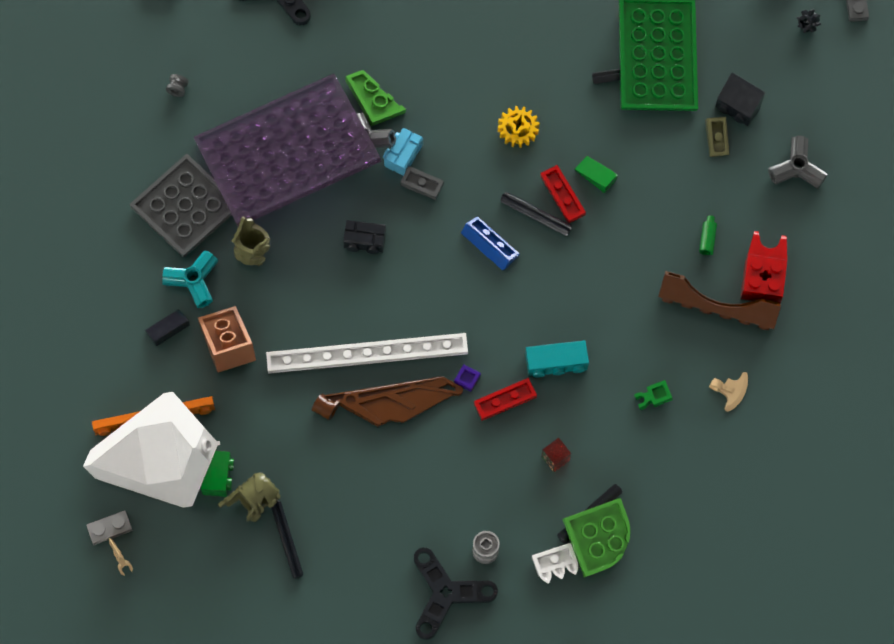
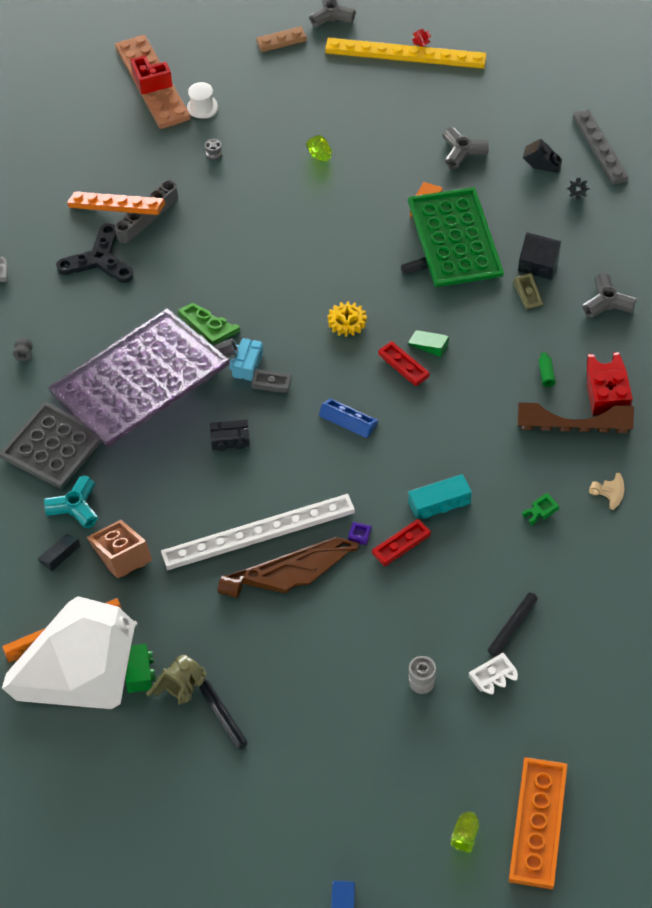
camera: 10 degrees left, 15 degrees down
light grey plate [86,510,133,545] -> none
tan piece [109,538,133,576] -> none
olive helmet [232,216,270,266] -> none
black piece [414,547,498,640] -> none
black axle [501,192,572,236] -> none
clear red brick [541,438,571,472] -> none
bright green plate [562,498,630,577] -> none

